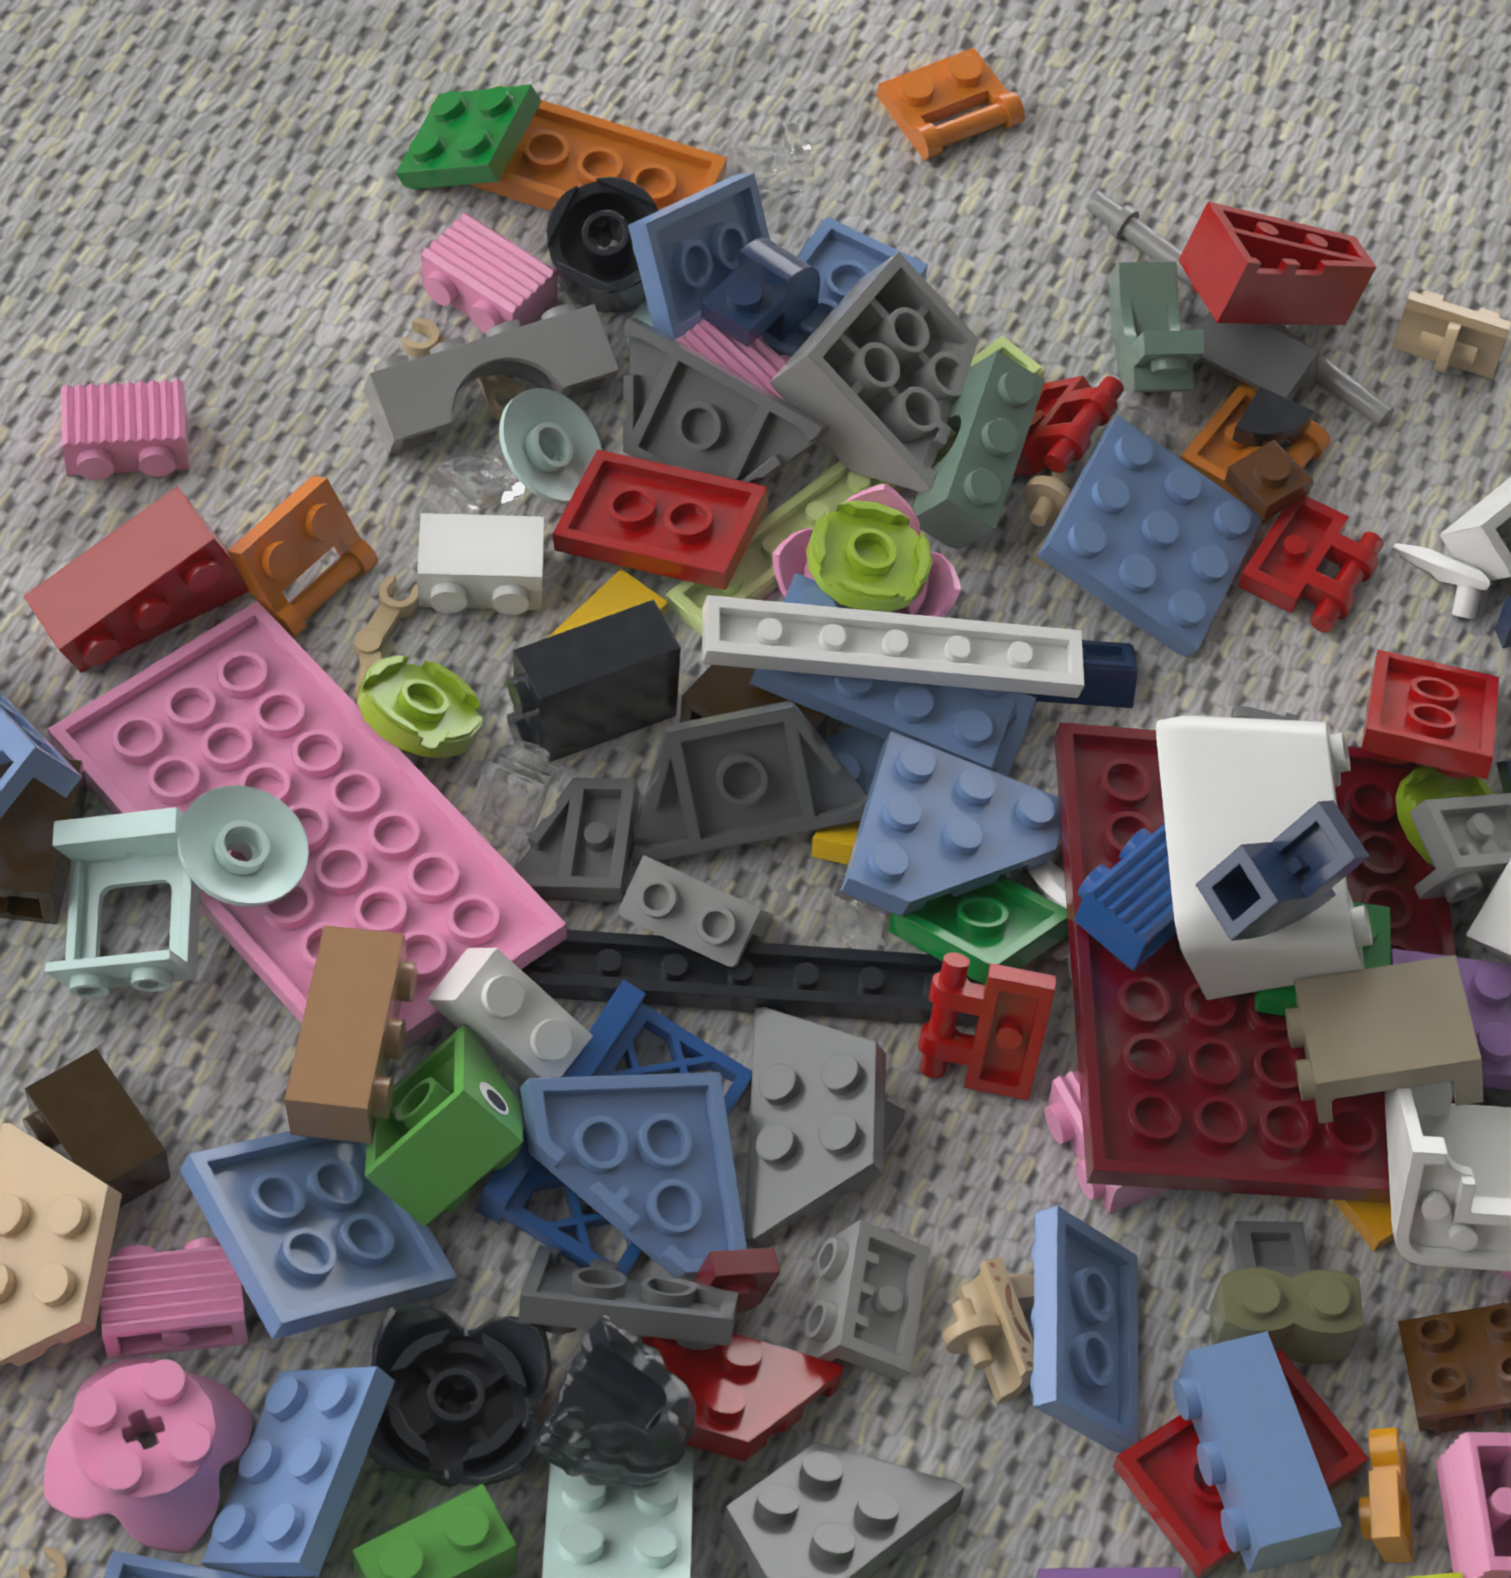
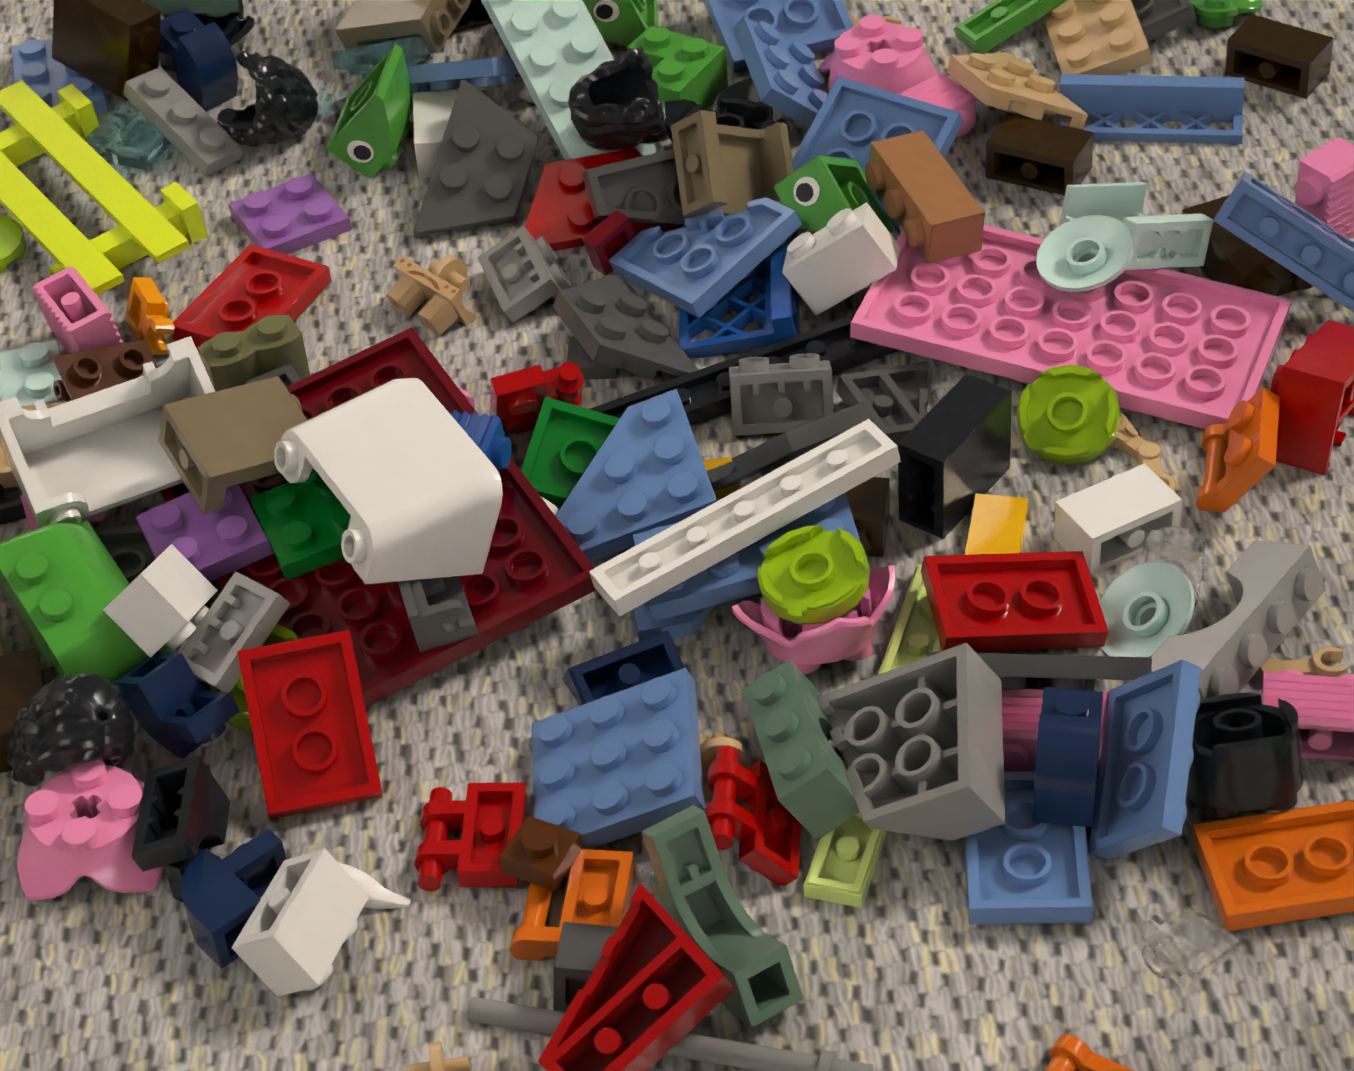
camera: 160 degrees right, 15 degrees down
medium blue plate [1030,1206,1139,1452] -> none
medium blue brick [1173,1331,1342,1573] -> none
dark blue brick [1195,800,1370,941] -> none
black tile [1232,387,1314,446] -> none
none -> dark tan panel [671,110,794,217]

